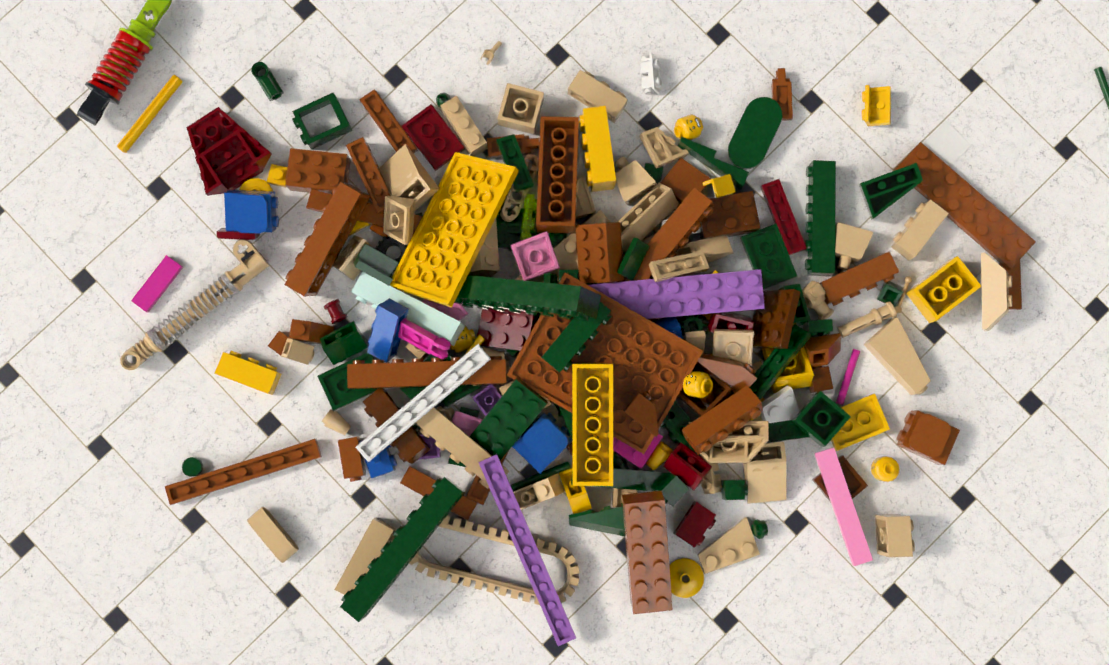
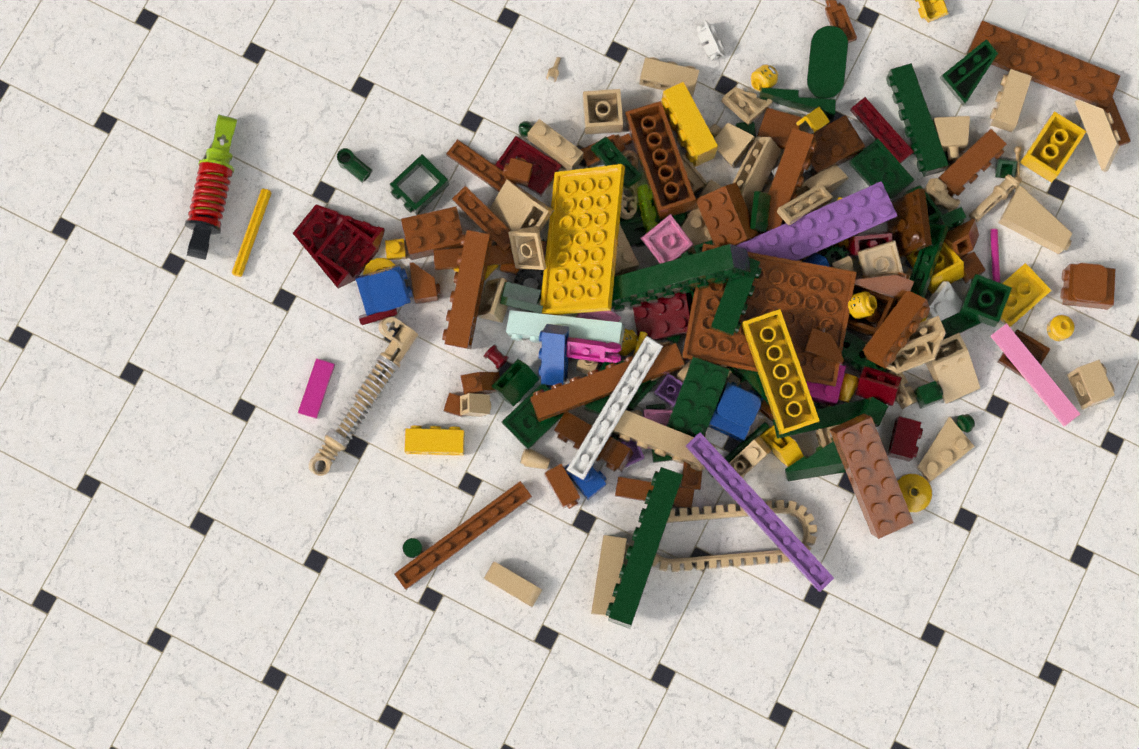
camera: 15 degrees left, 5 degrees down
none -> dark orange slope [409,262,441,304]
none -> dark orange brick [503,158,533,187]

